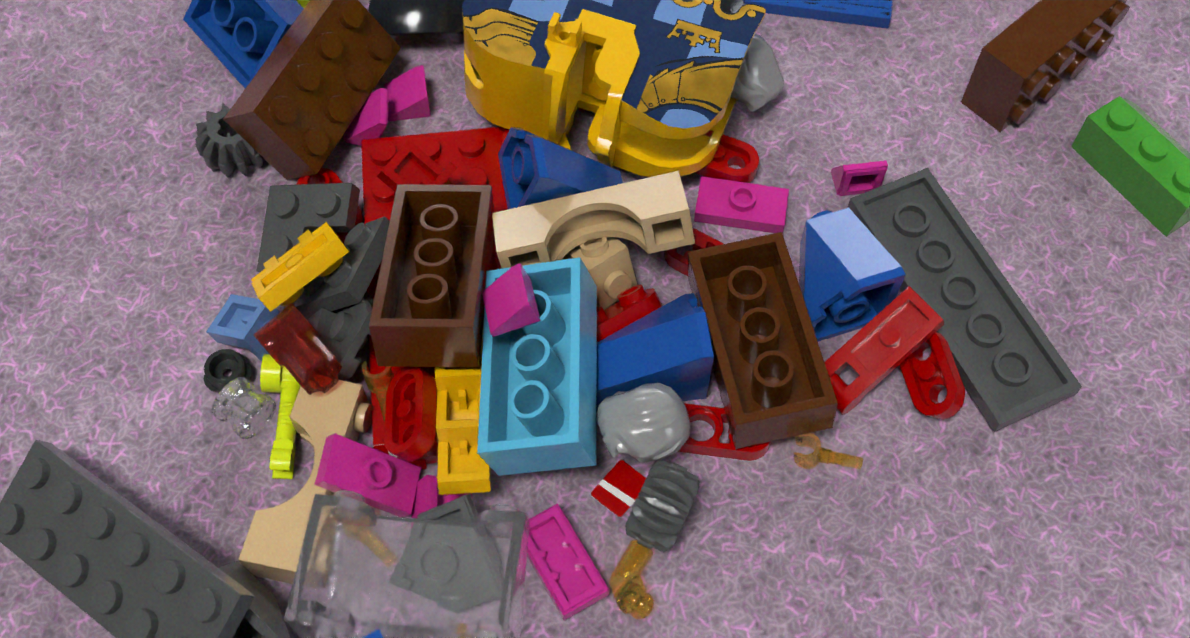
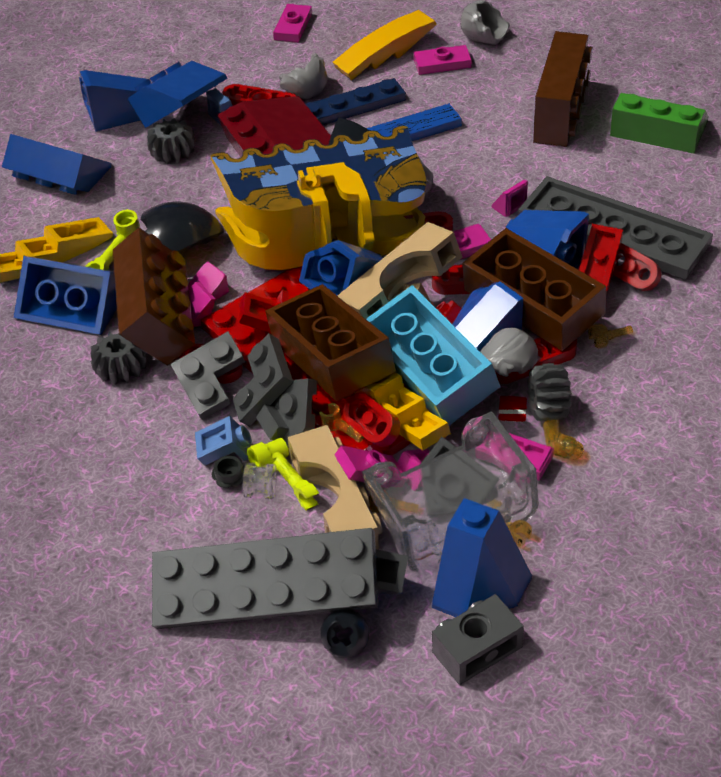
camera: 30 degrees left, 15 degrees down
yellow plate [251,222,349,312] -> none
clear red piece [253,302,342,395] -> none
dark pink slope [482,263,540,337] -> none

